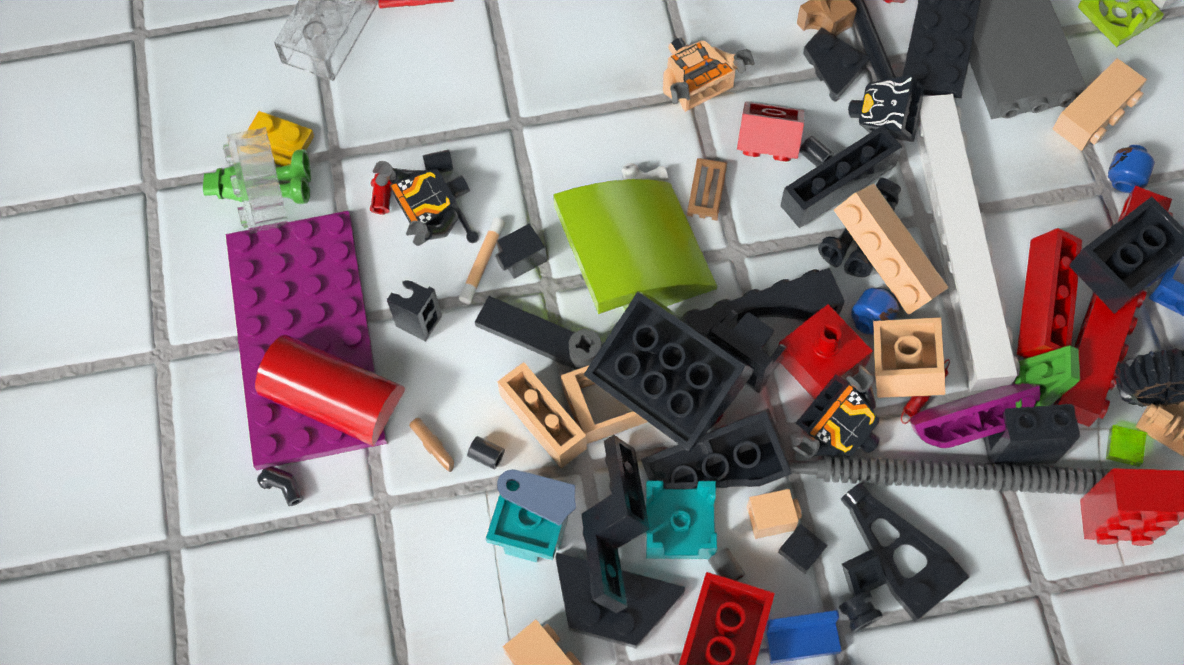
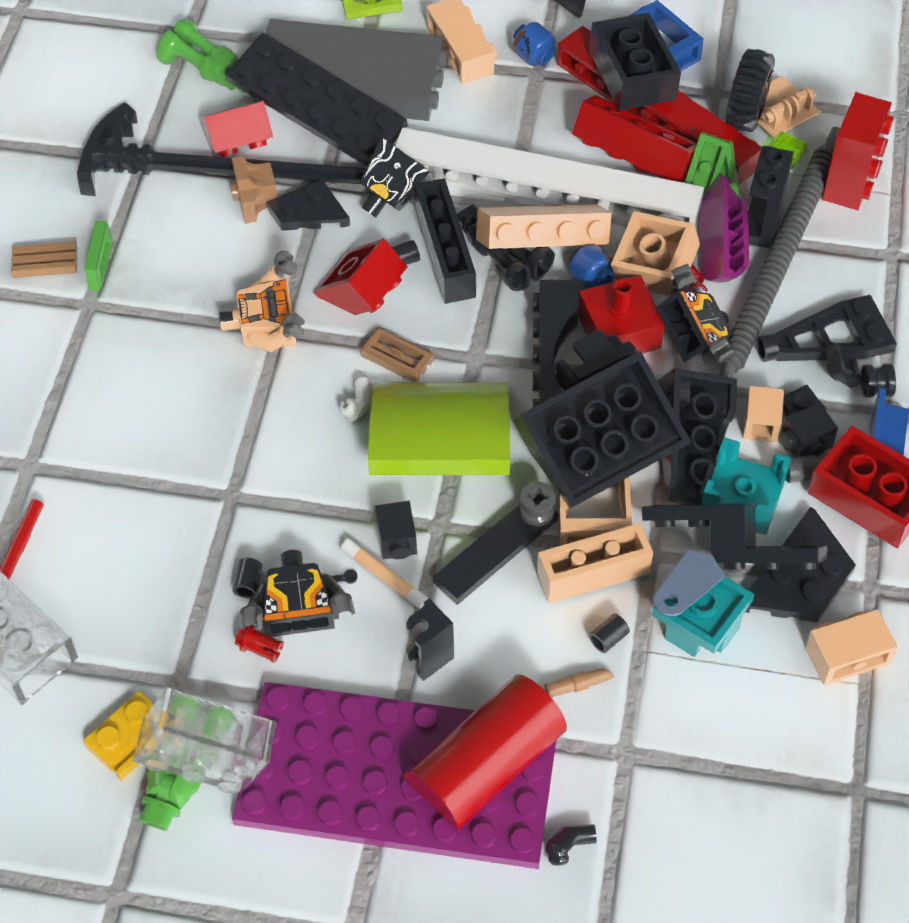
camera: 70 degrees left, 10 degrees down
none -> black brick [780,403,838,458]

